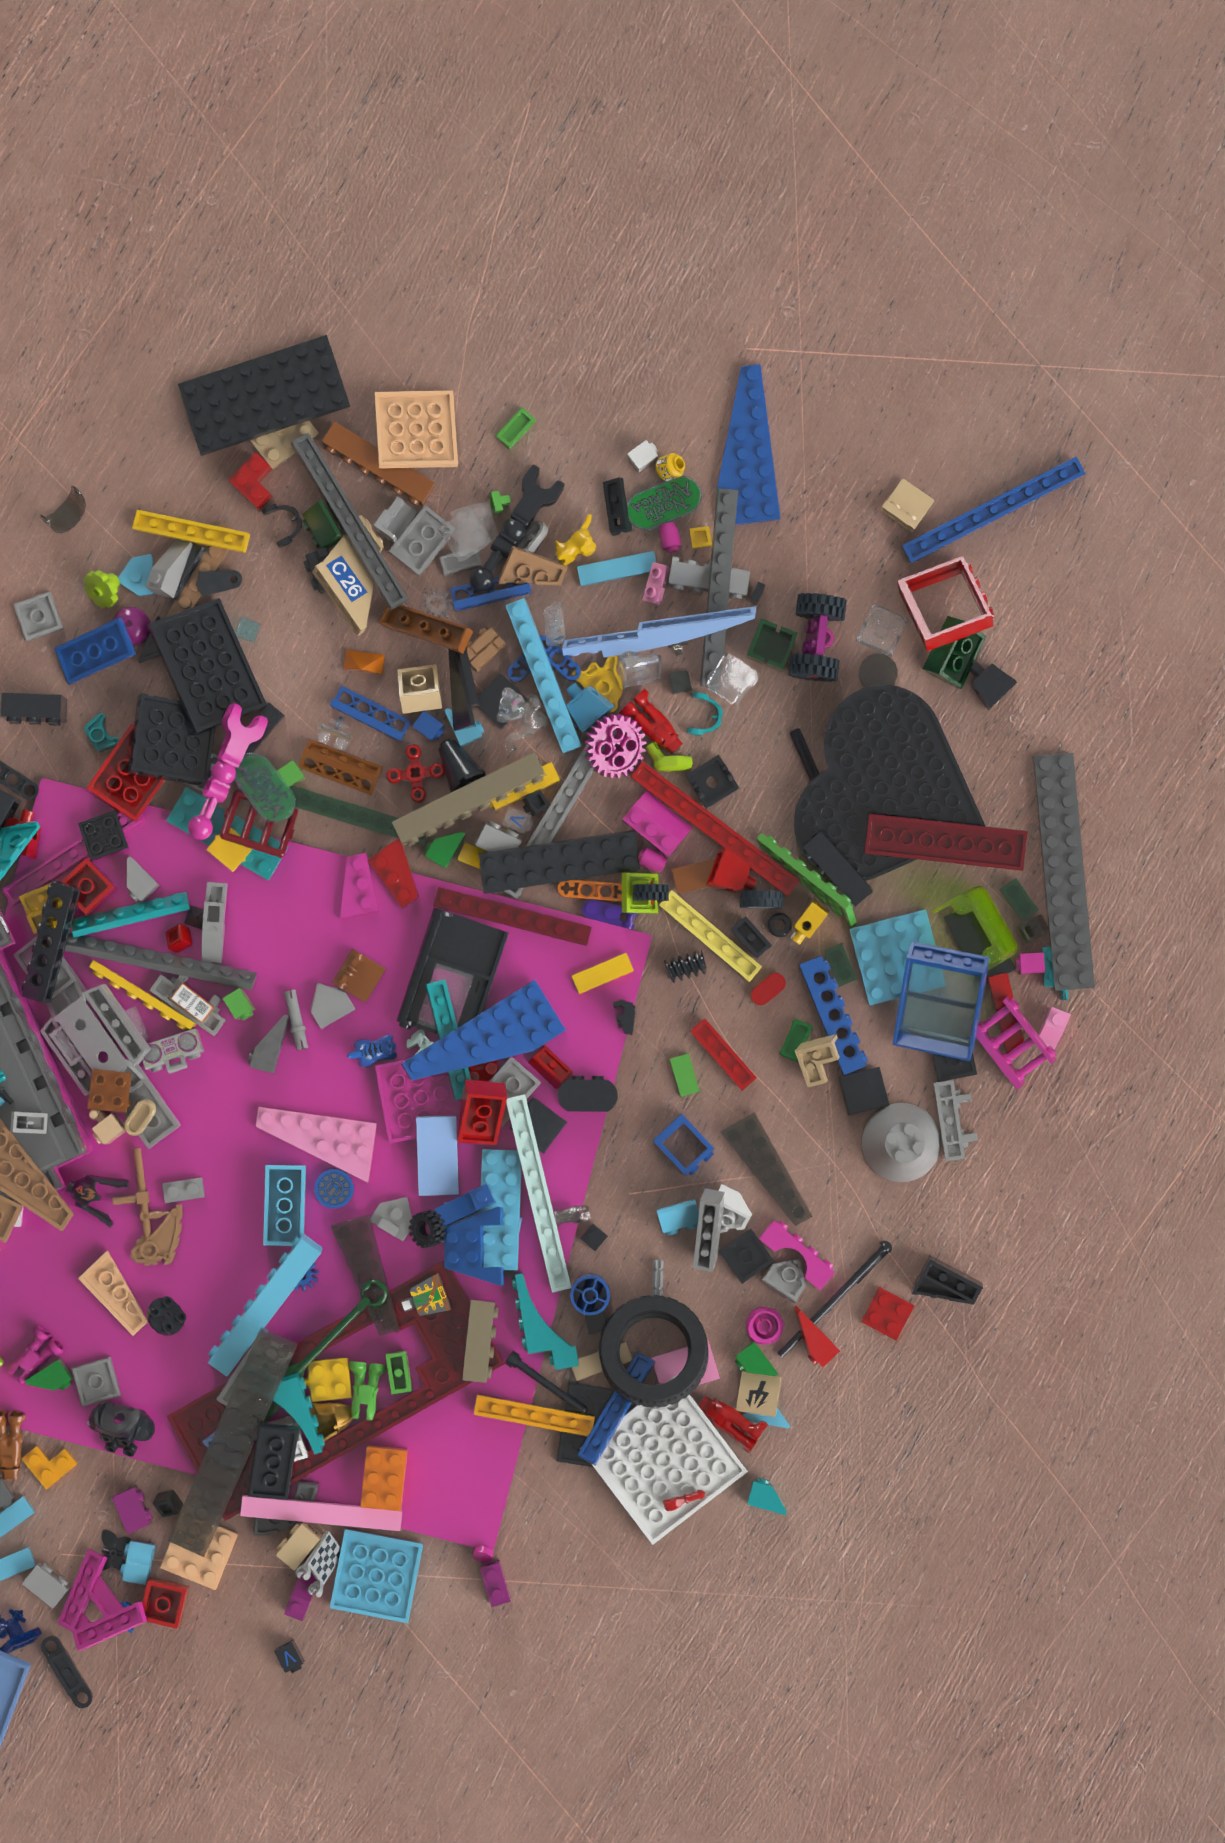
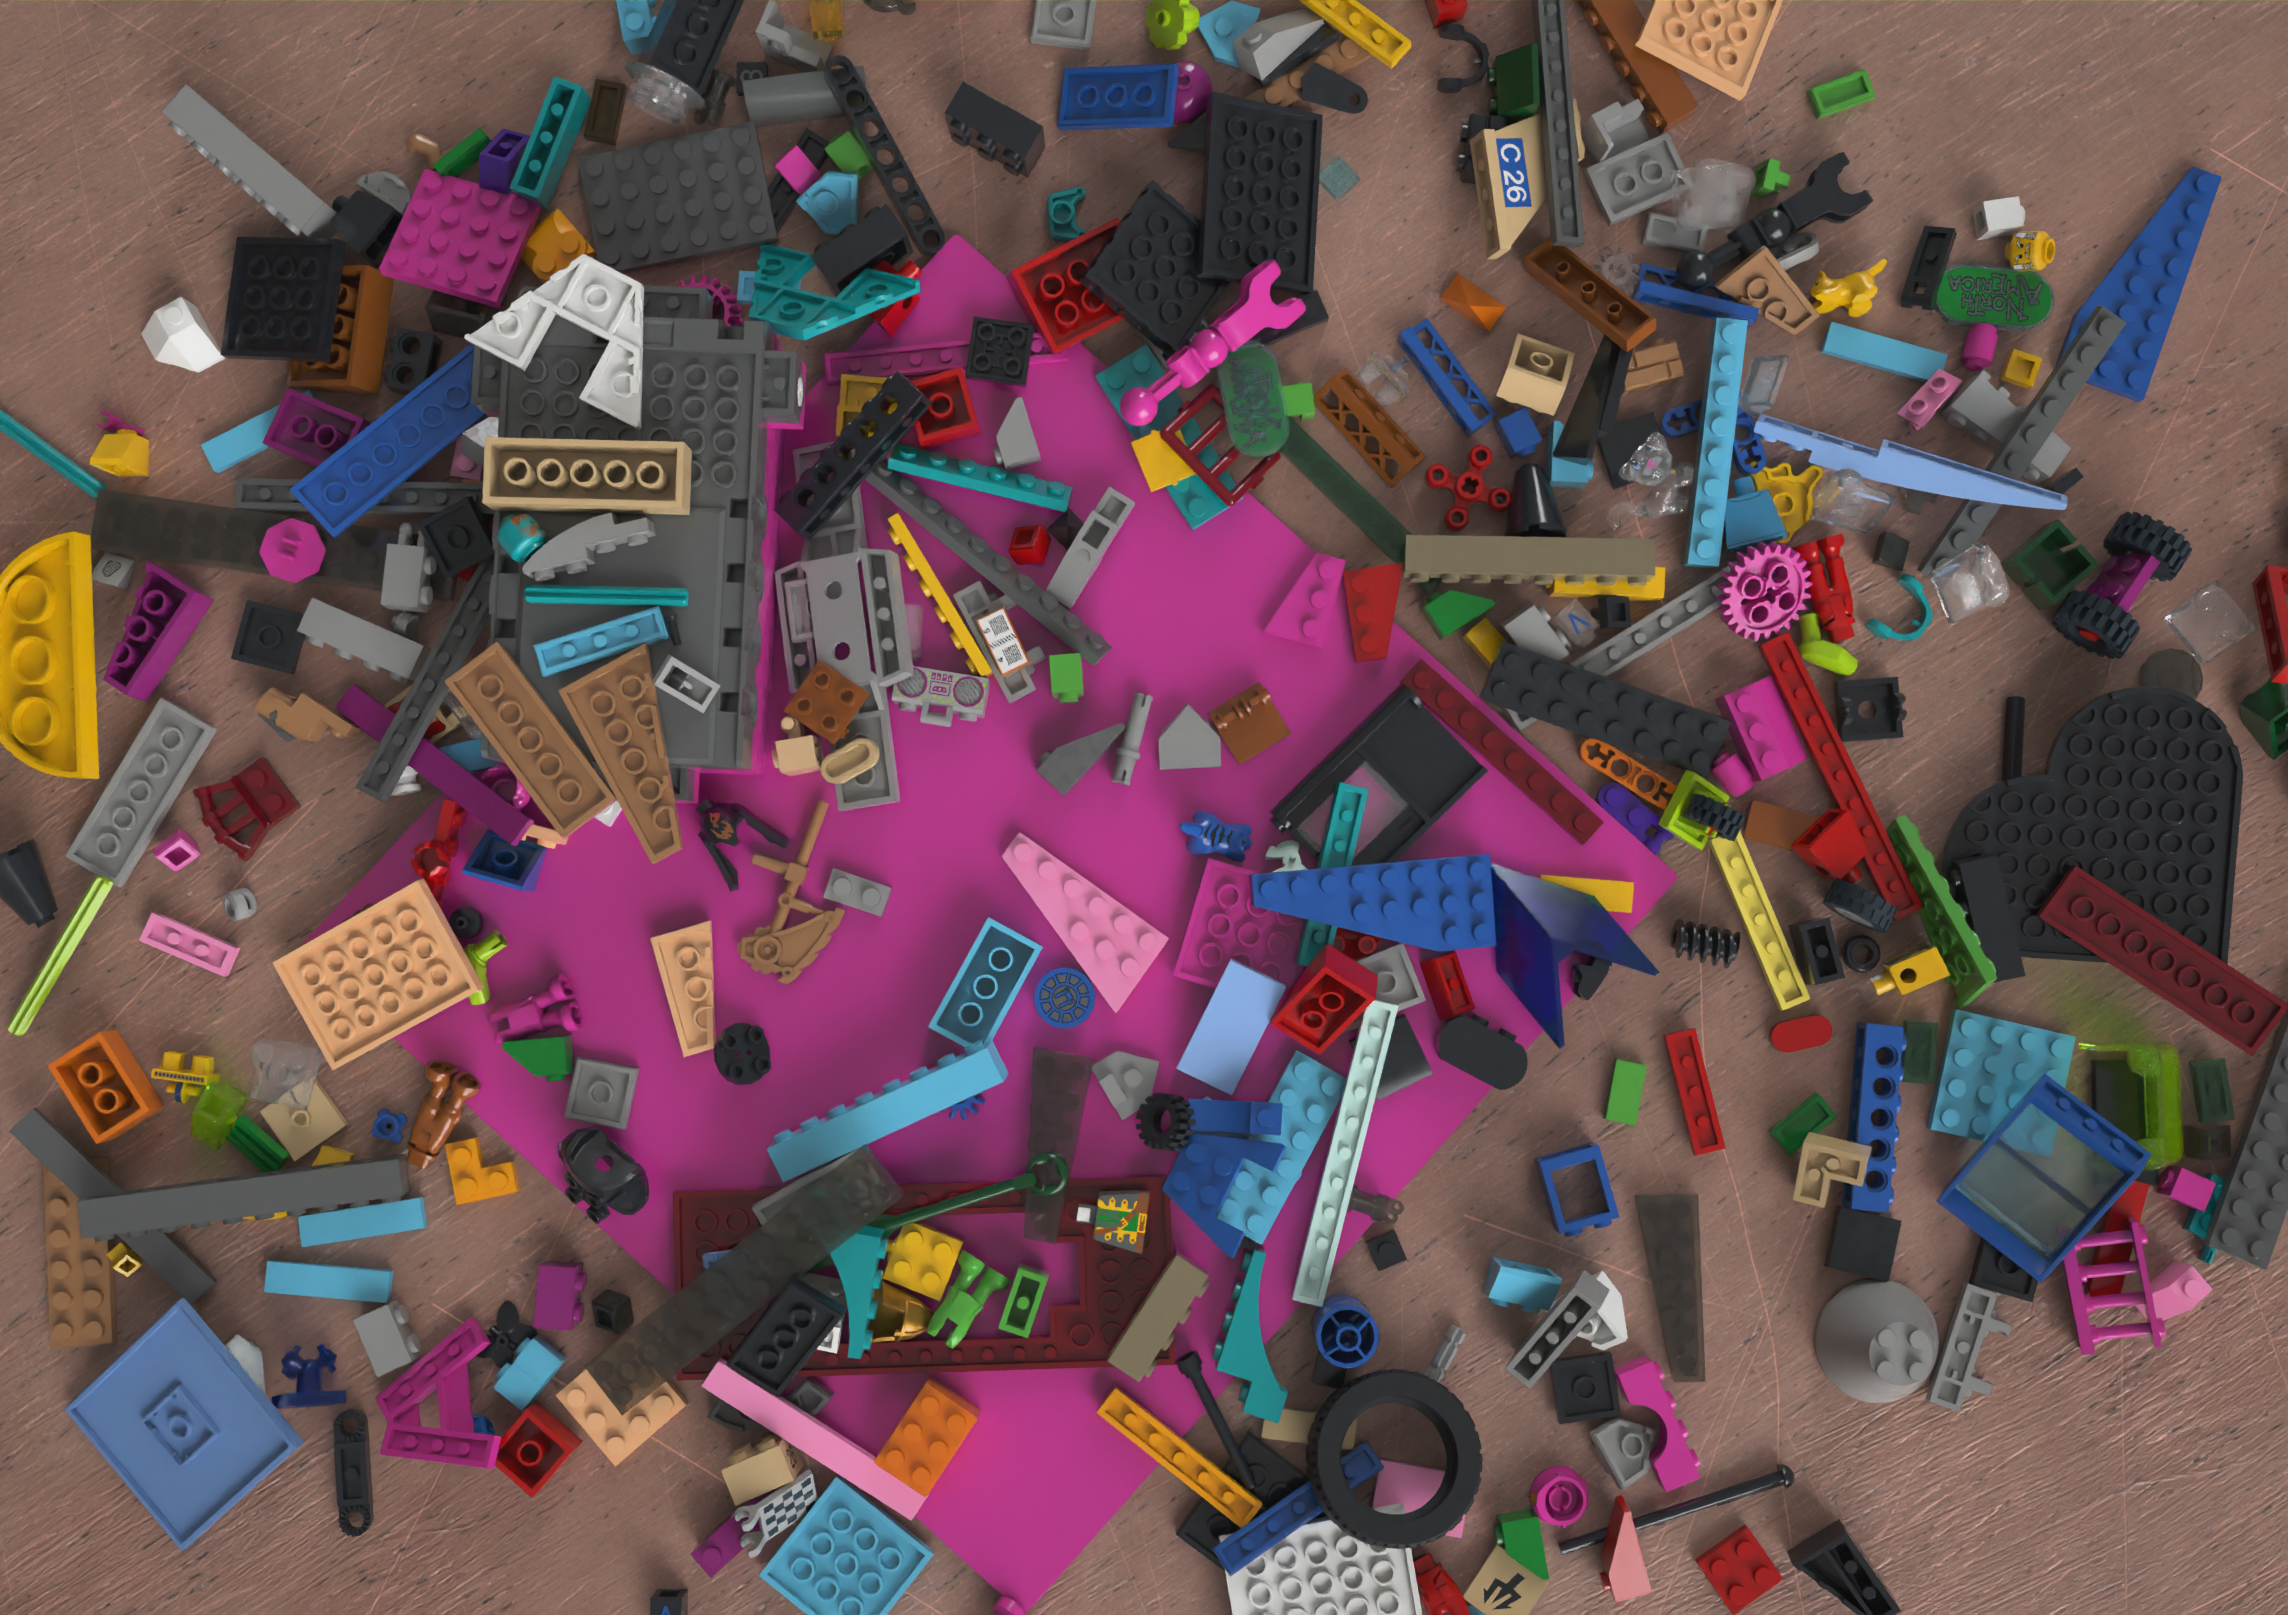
camera: 25 degrees right, 0 degrees up
none -> clear blue windscreen [1491,863,1659,1049]

